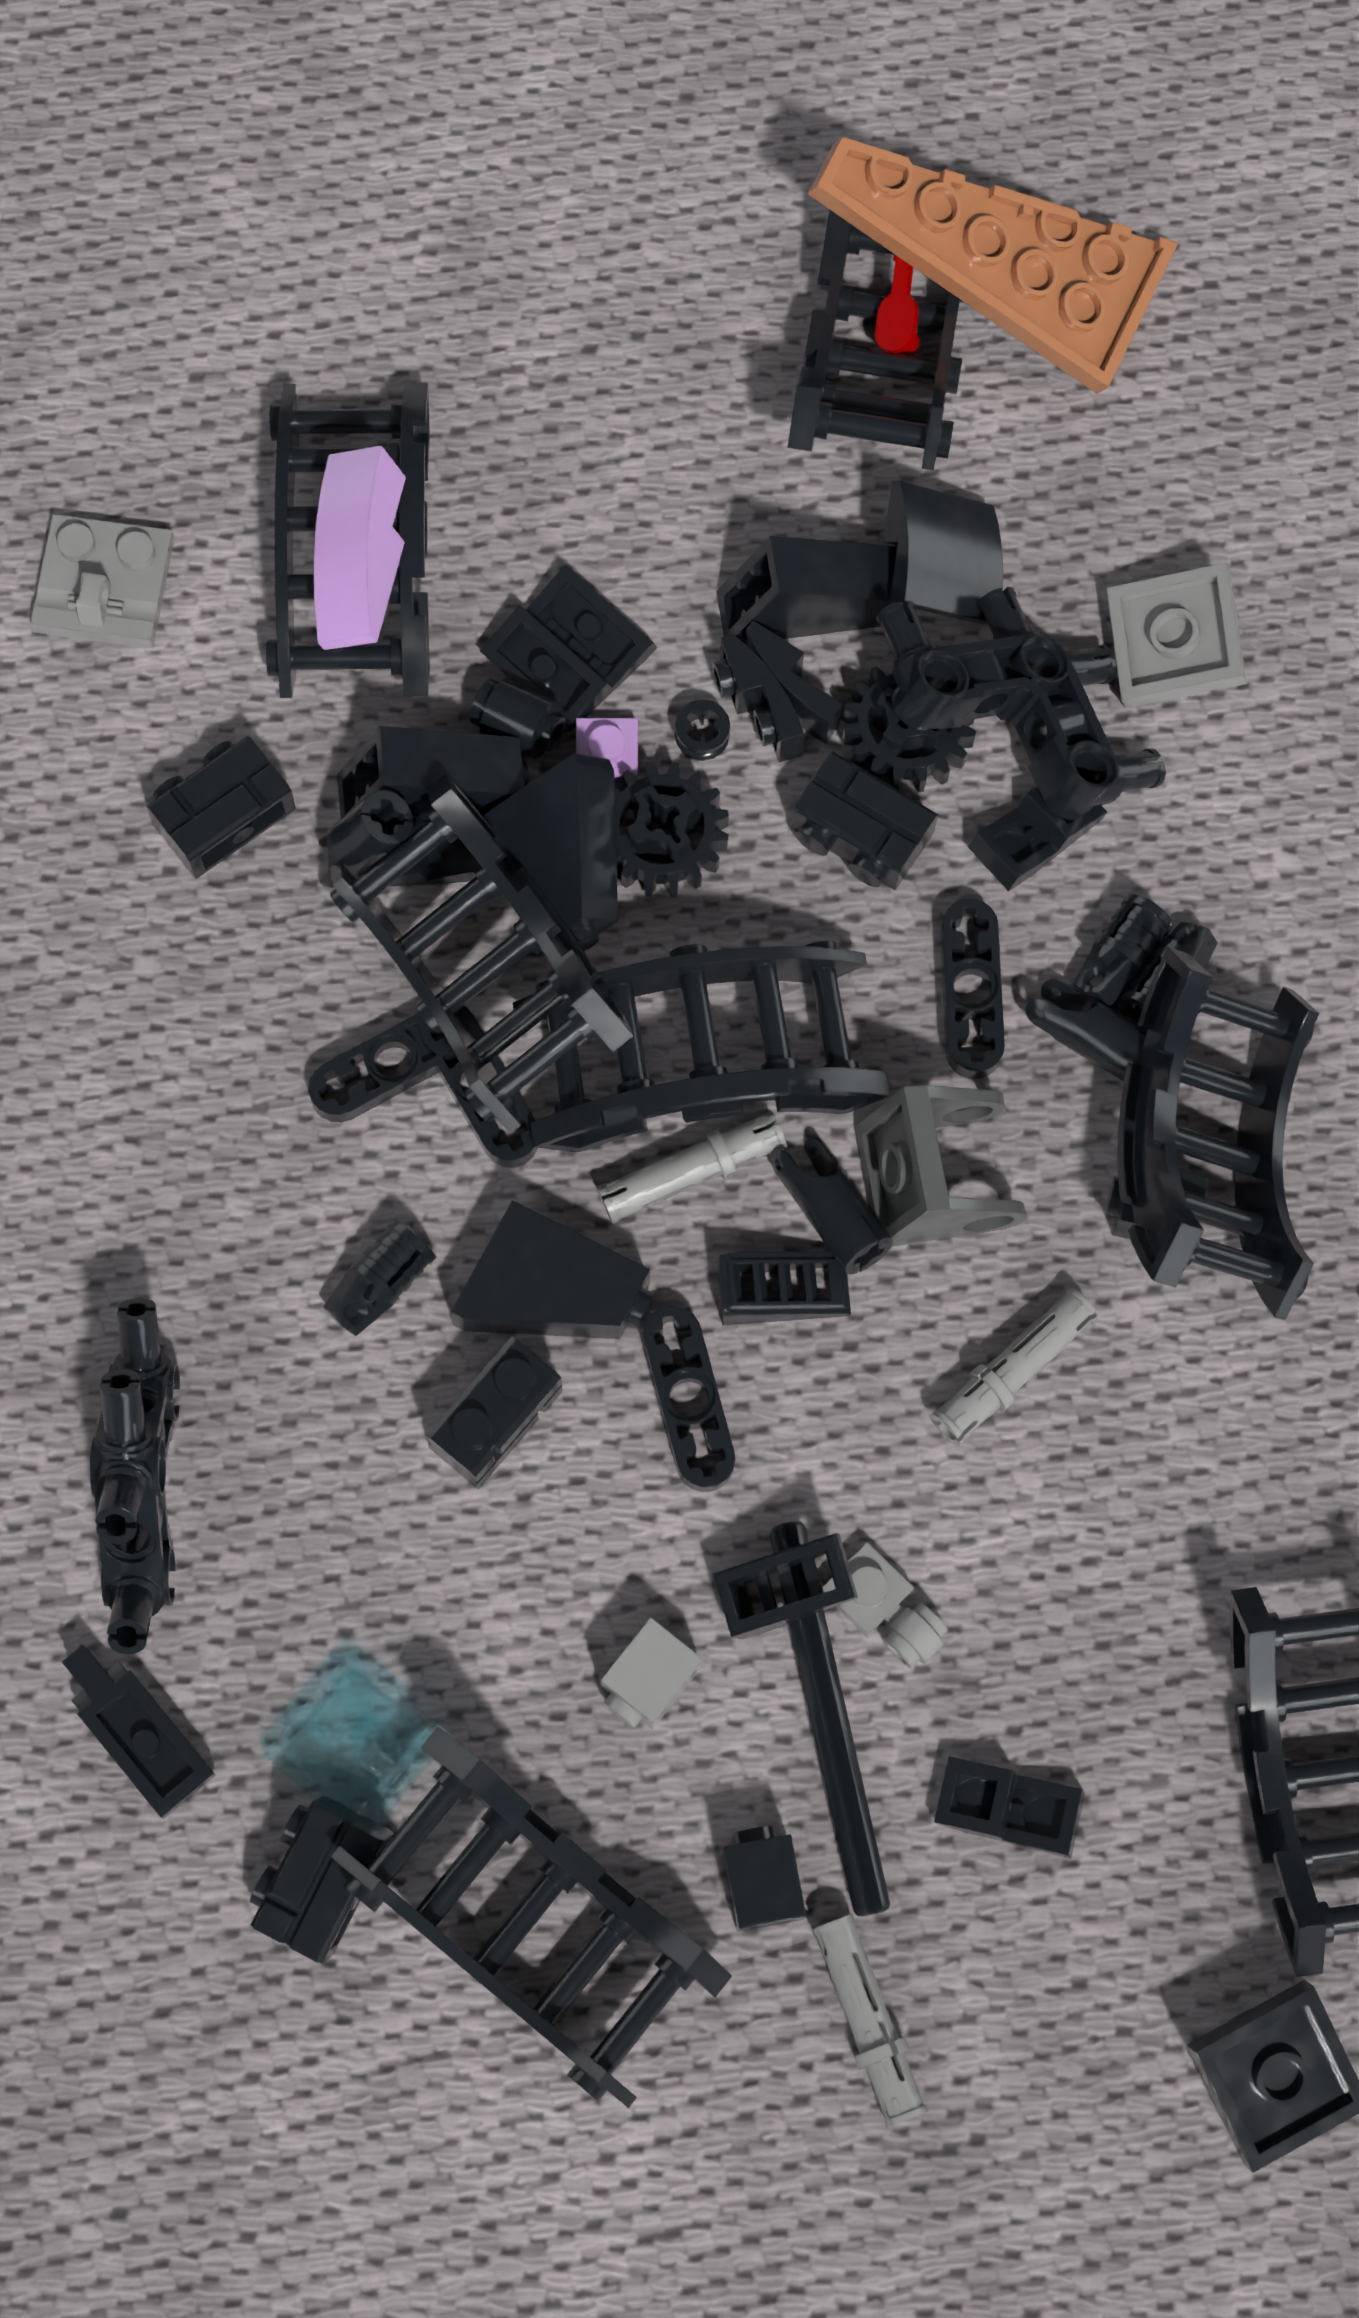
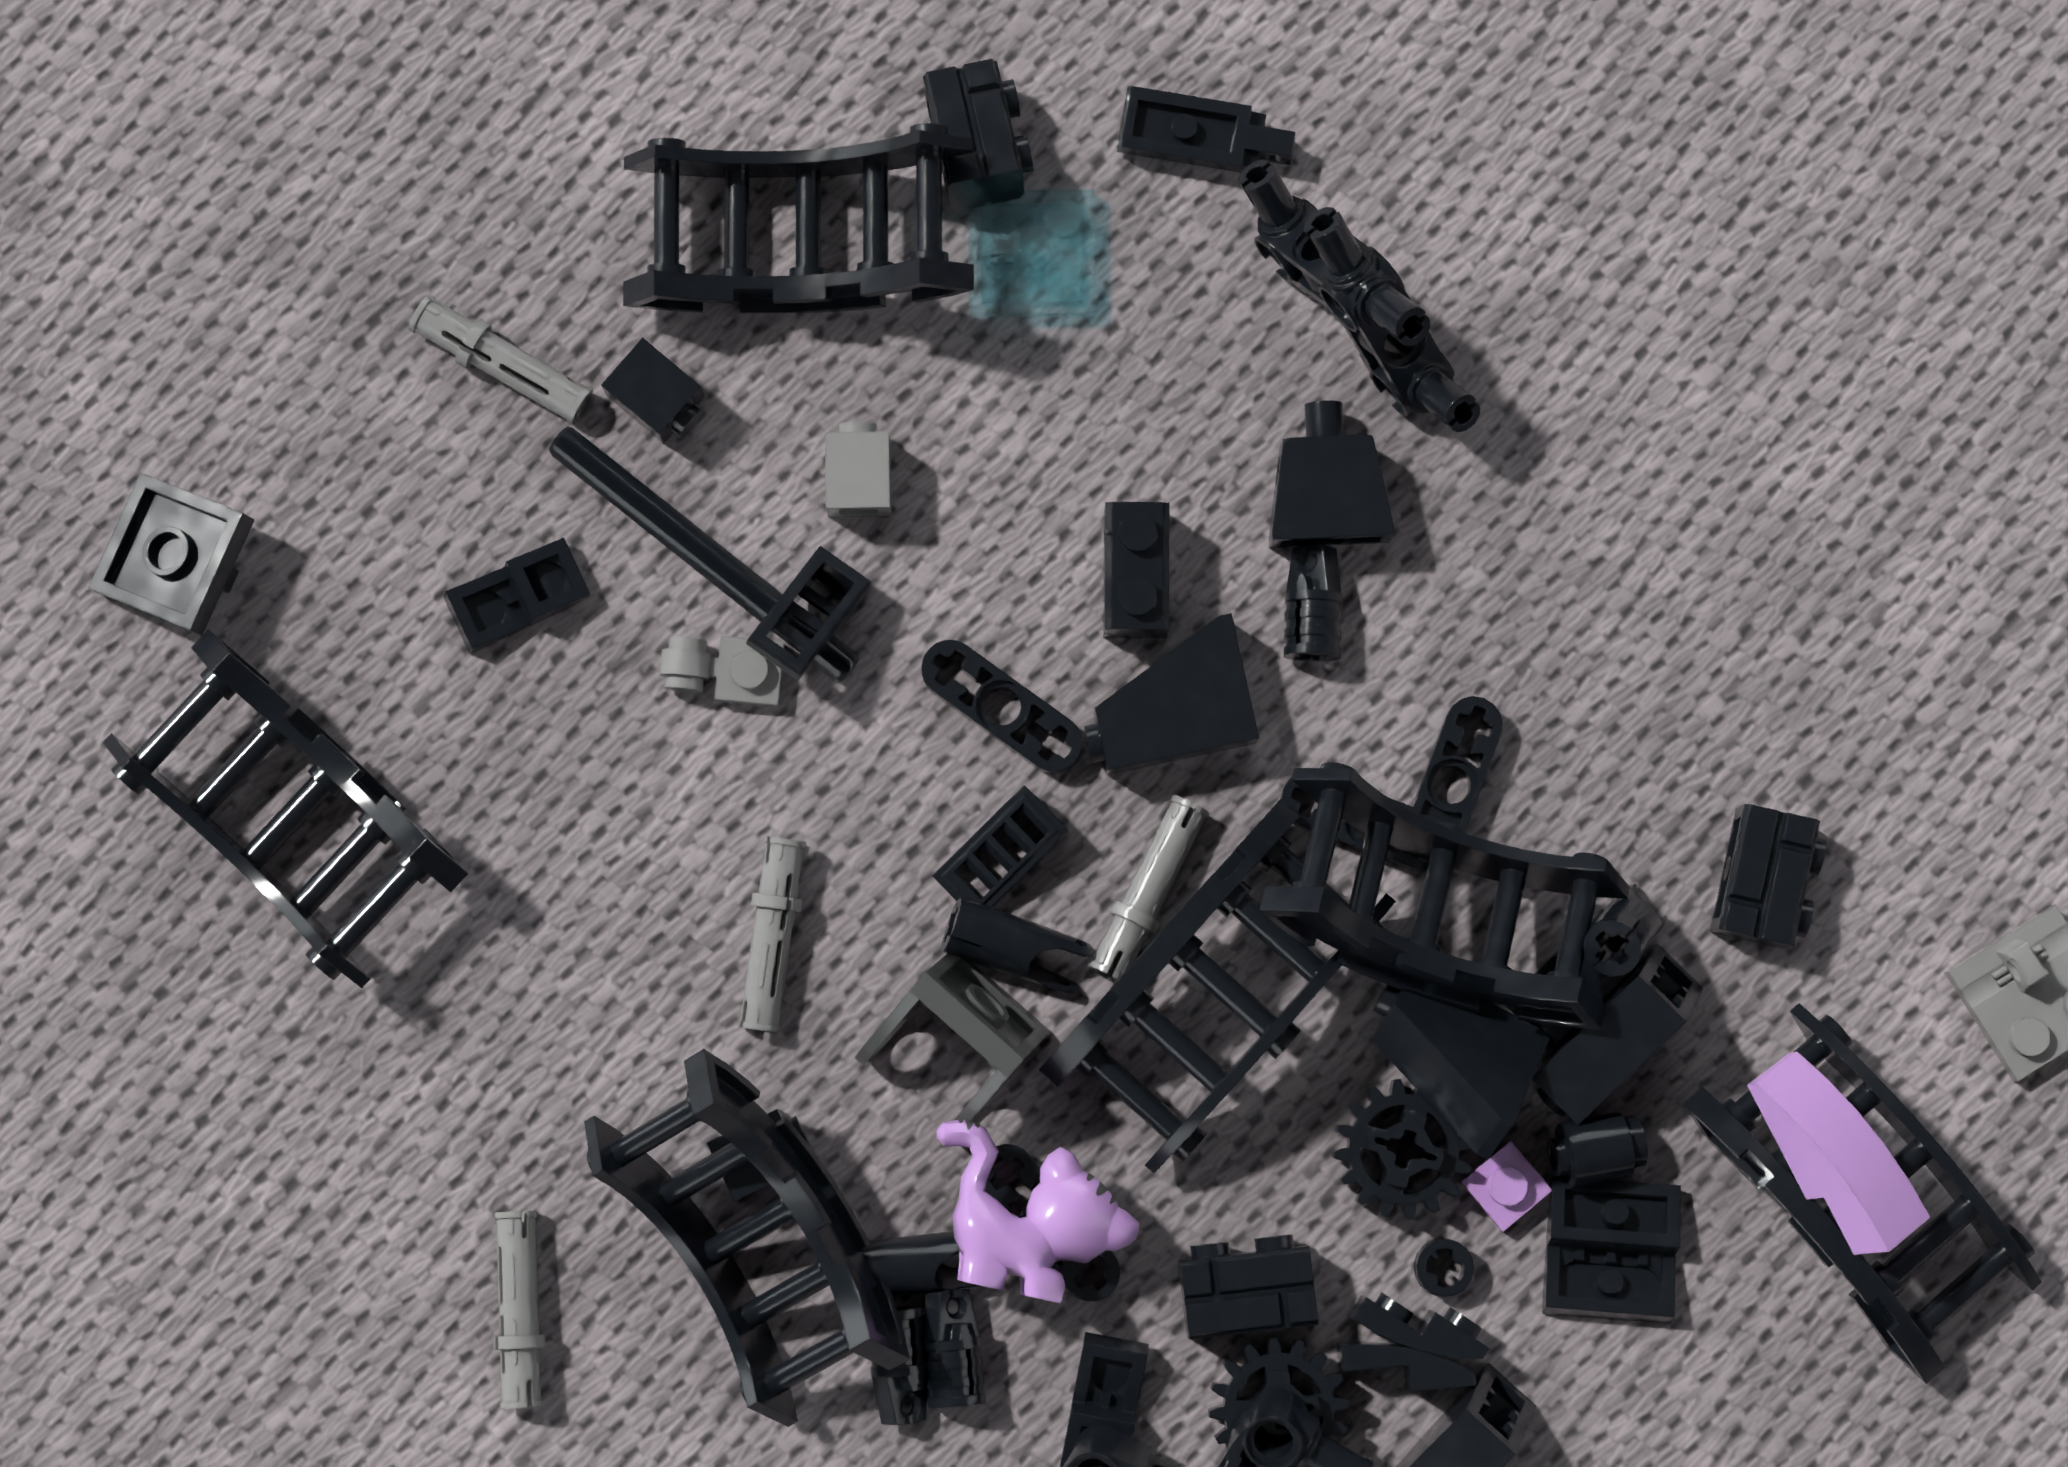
camera: 140 degrees right, 10 degrees up
none -> lavender animal [936,1119,1140,1304]
none -> black torso [1269,400,1394,548]

